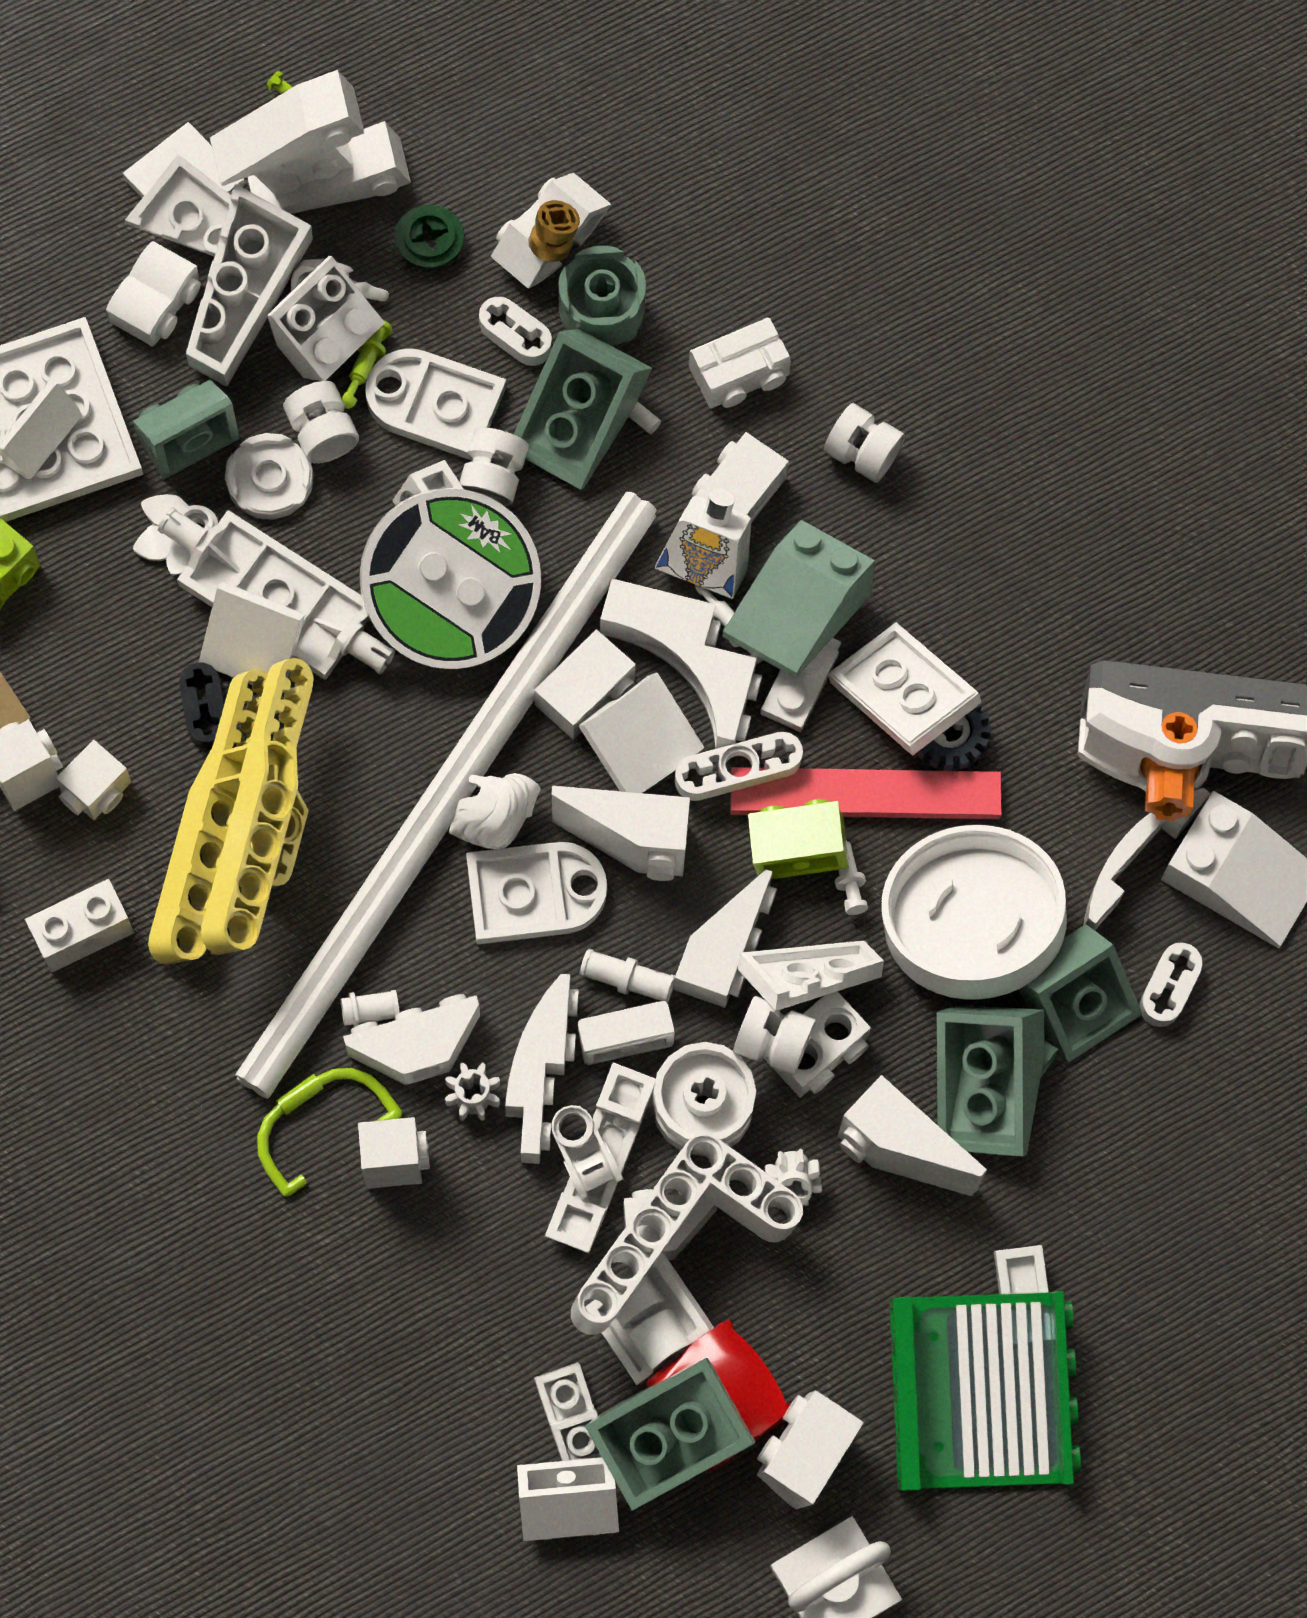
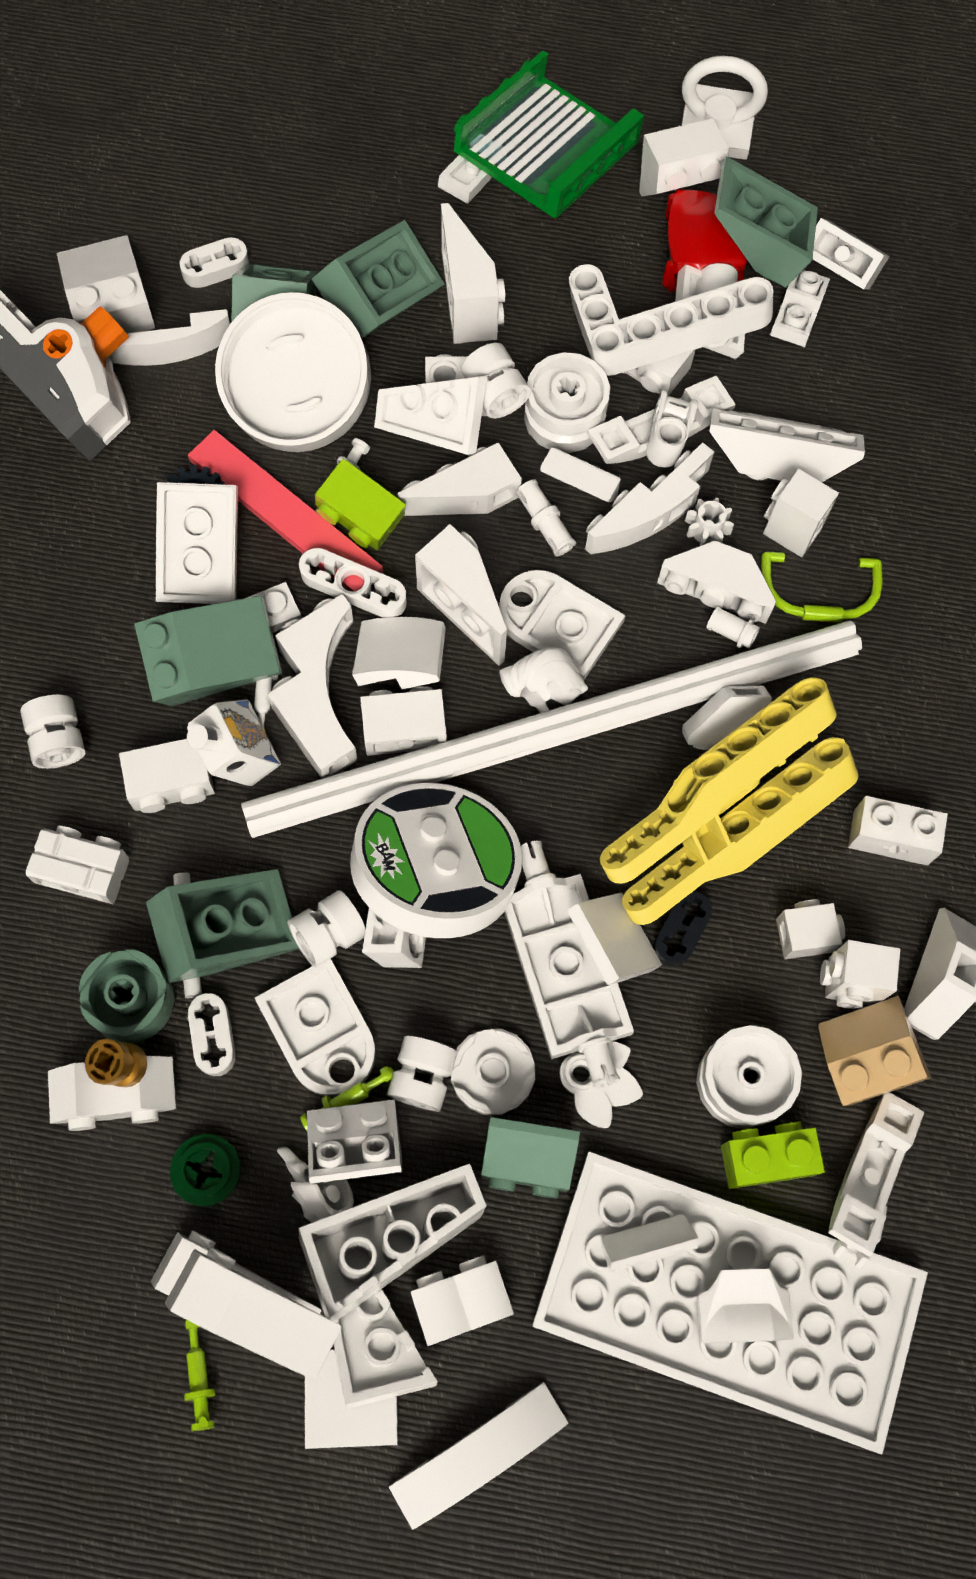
camera: 140 degrees left, 0 degrees up
white gear [765,1149,822,1206] -> none
none -> white slope [389,1382,569,1530]
none -> white slope [682,686,772,750]
none -> white wheel [696,1025,802,1129]
none -> white wedge [710,408,865,482]

